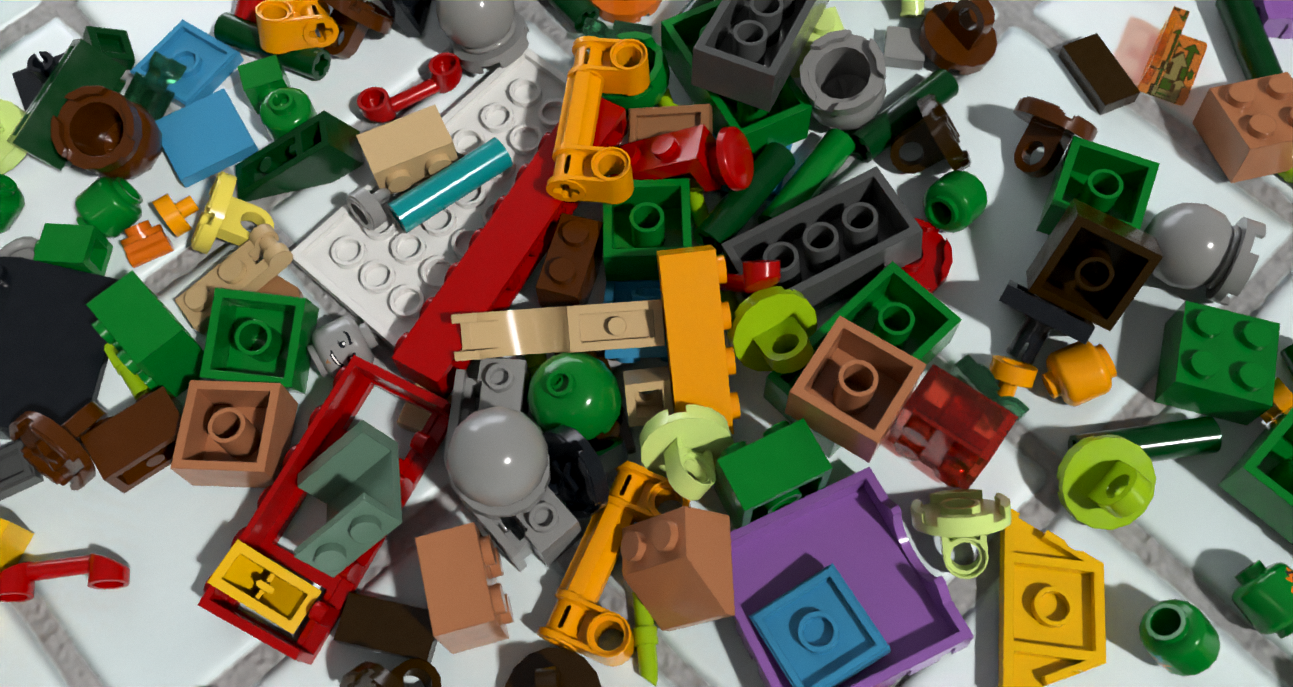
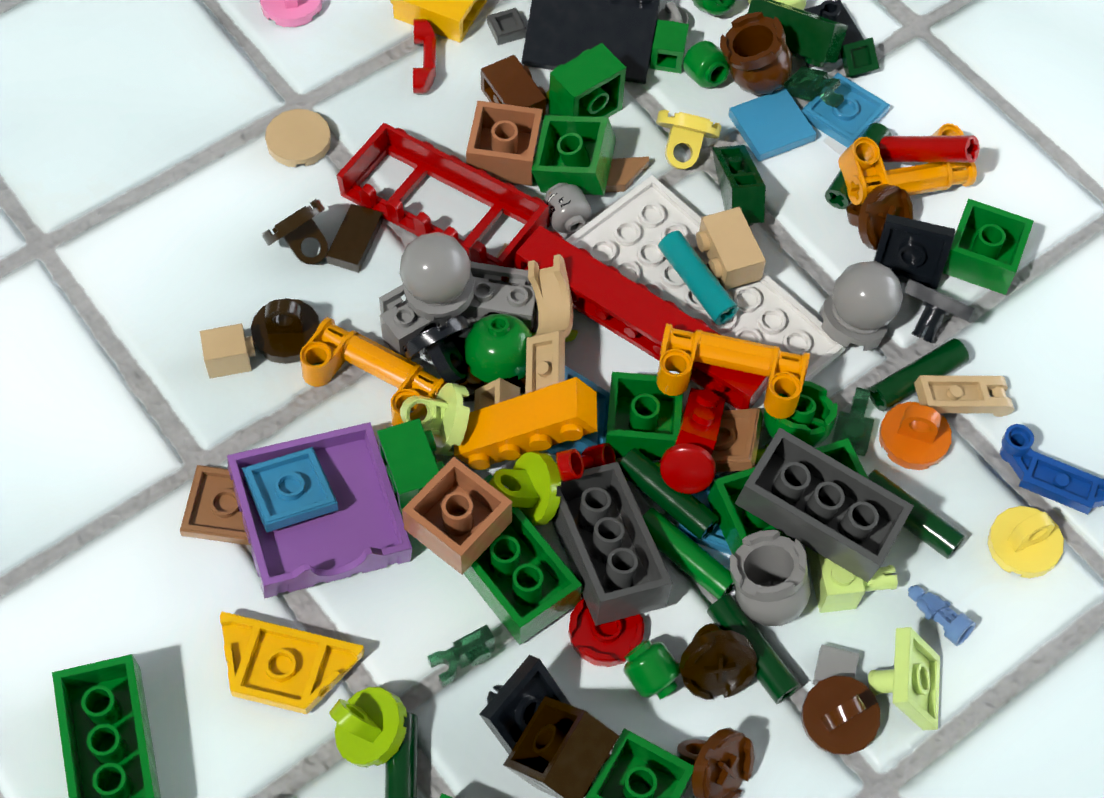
camera: 90 degrees right, 5 degrees down
reddish brown tile [9,401,108,490] -> none
orange plate [120,220,175,268] -> none
light orange tile [152,193,200,238] -> none
tan plate [175,224,293,335] -> none
yellow slope [207,539,322,634] -> none
green plate [237,54,291,114] -> none
green head [259,87,317,141] -> none
sand green panel [294,420,402,578] -> none
light grey tile [346,187,391,230] -> none
red bar [357,52,462,122] -> none
nougat brick [415,522,514,654] -> none
reddish brown brick [535,213,603,308] -> none
nougat slope [620,506,735,631] -> none
lime piece [632,591,658,686] -> none
clear red brick [887,364,1018,489] -> none
yellowish green tile [911,489,1012,579] -> none
light orange tile [987,355,1038,400] -> none
light orange head [1041,341,1117,407] -> none
green head [1139,599,1220,676] -> none

